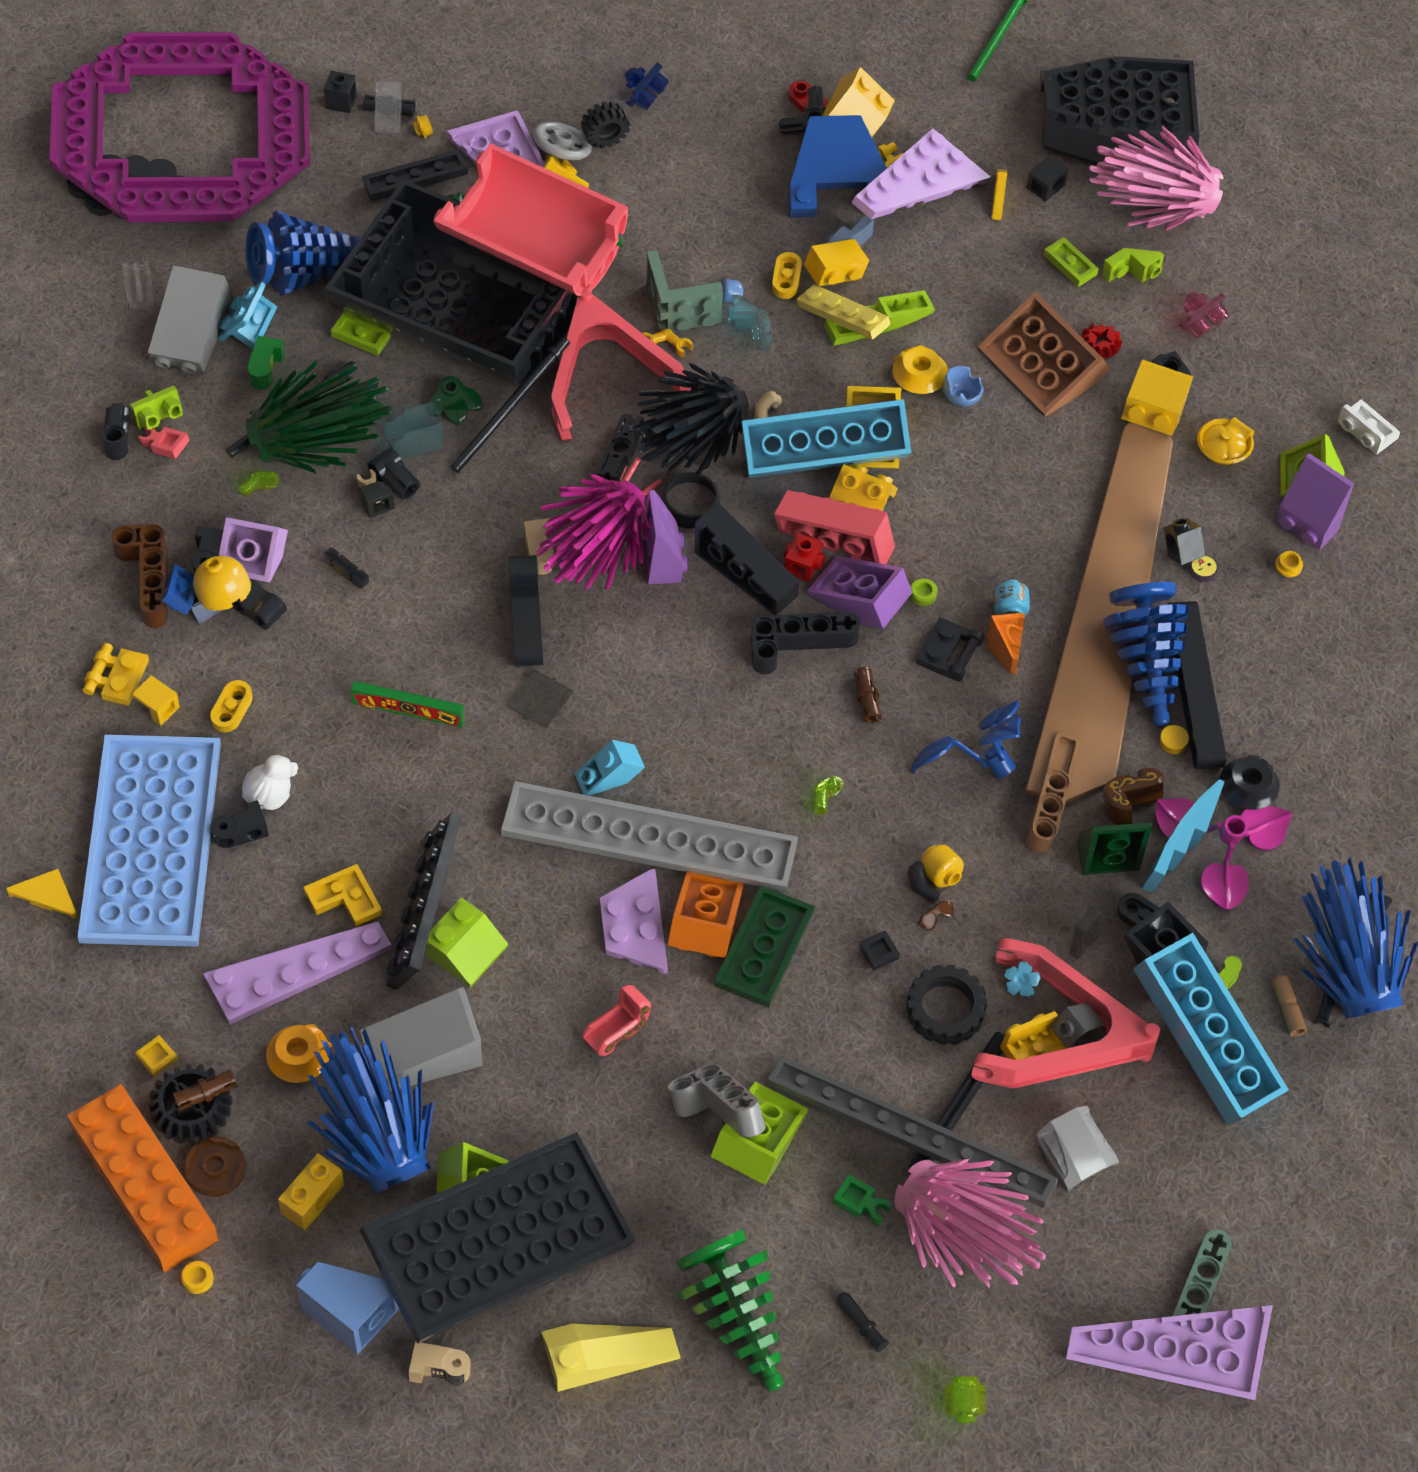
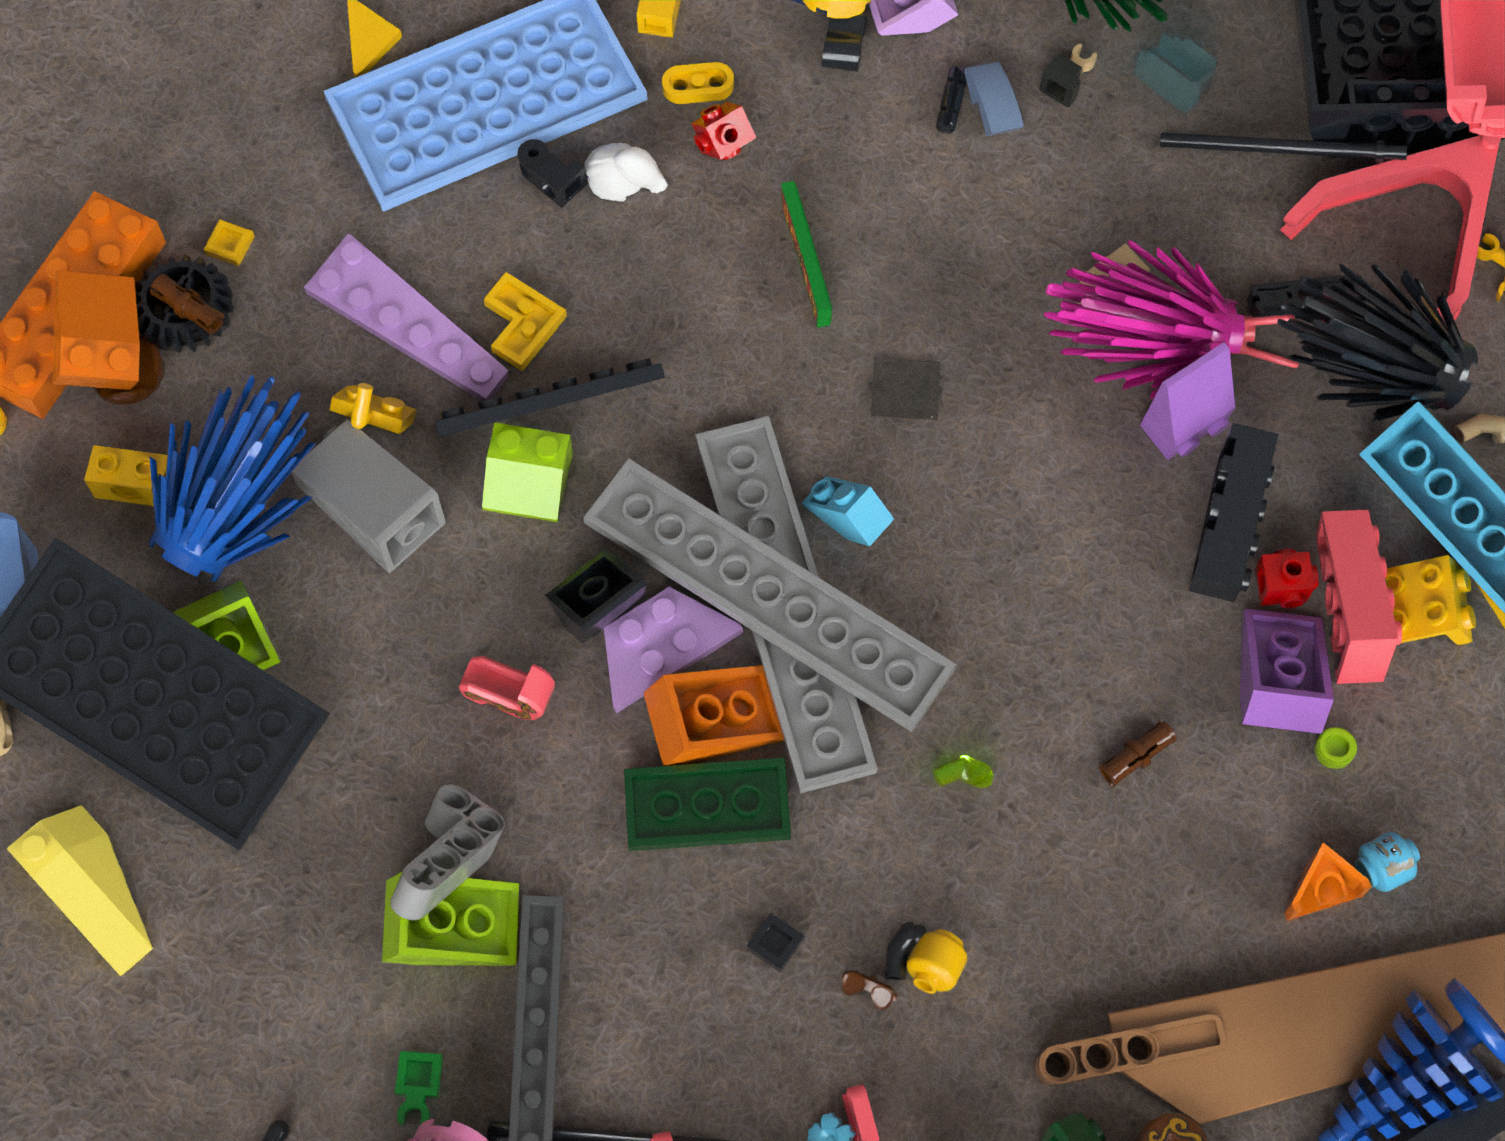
camera: 65 degrees right, 10 degrees up
light orange piece [266,1024,332,1083] -> none
black piece [367,448,420,499] -> none
dark green plate [428,376,482,426] -> none
black beam [509,555,543,667] -> none
black tyre [661,472,720,529] -> none
green plant [675,1229,784,1392] -> none
black beam [750,612,860,675] -> none
black tyre [906,965,987,1045] -> none
blue plant [911,700,1021,779] -> none
black plate [916,617,985,682] -> none
none -> orange slope [52,270,140,390]
none -> yellow plate [329,383,416,434]
none -> black slope [545,548,647,644]
none -> light grey plate [583,458,956,732]
none -> brick [691,102,756,160]
none -> sand blue slope [964,62,1024,136]

